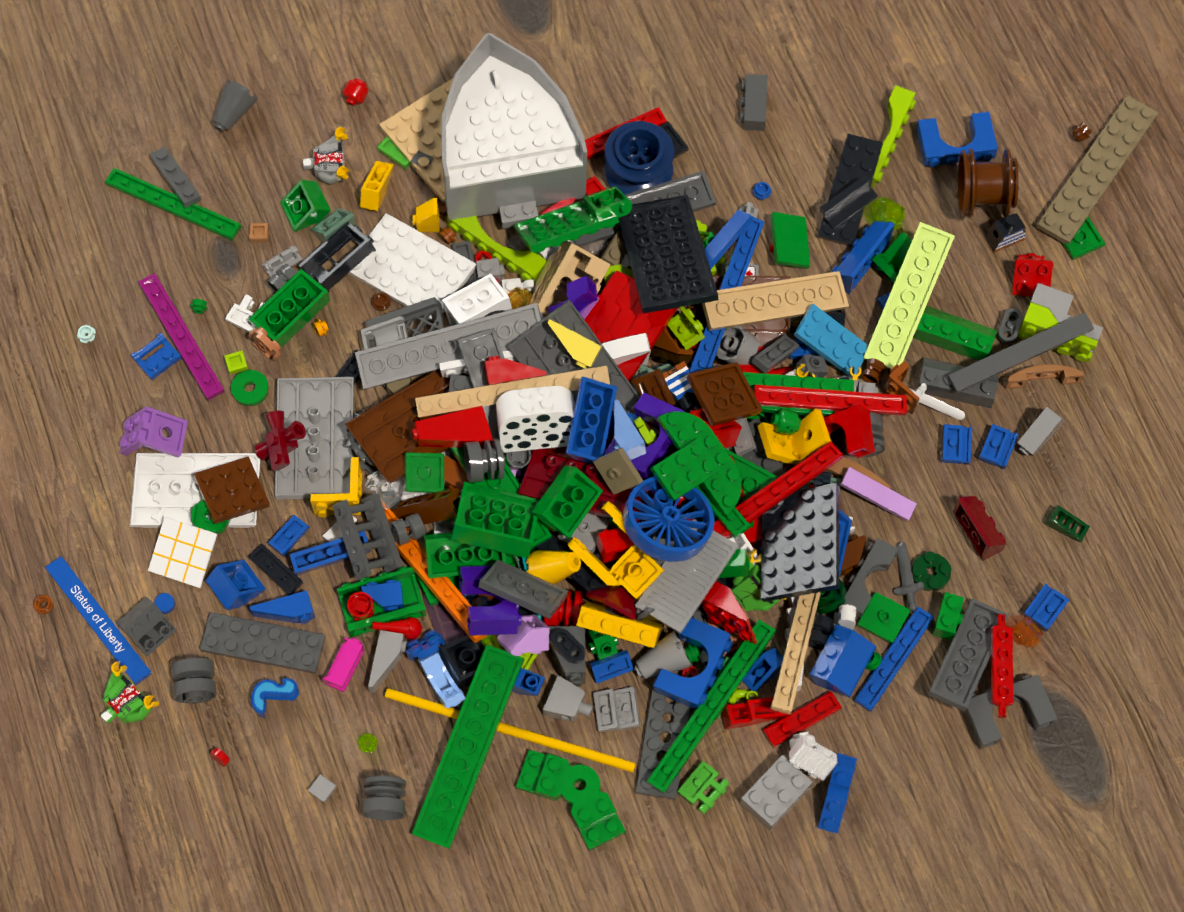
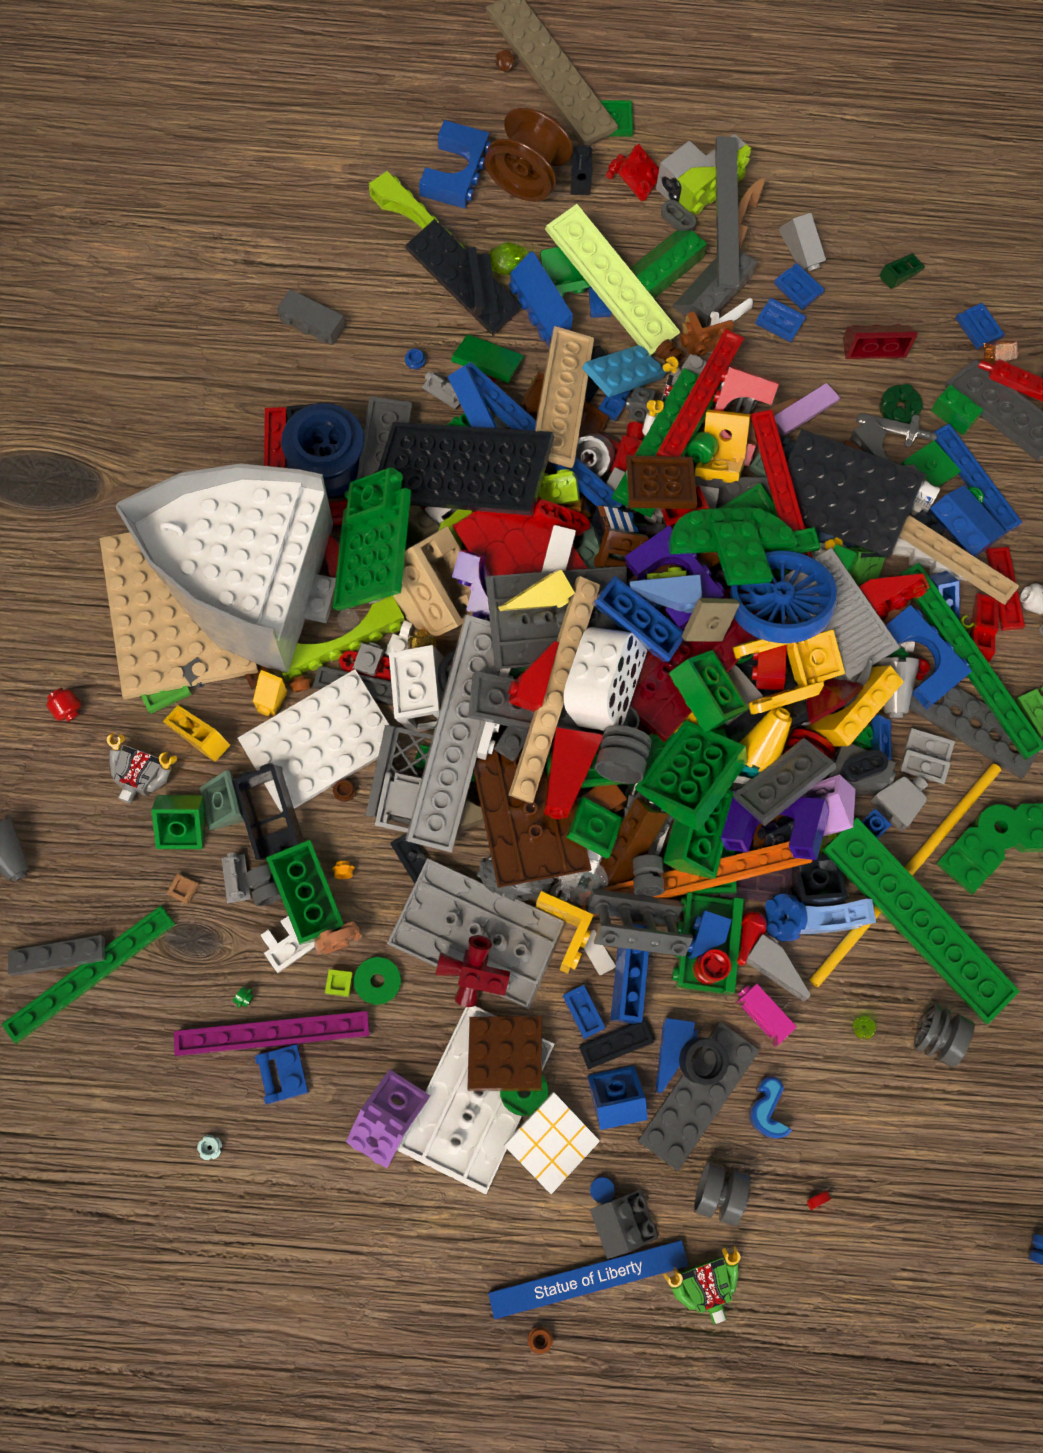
camera: 70 degrees left, 5 degrees up
light grey tile [308,774,337,803] -> none
dark grey plate [752,334,800,374] -> none
none -> red beam [533,499,590,536]
none -> black tyre [679,1037,729,1086]

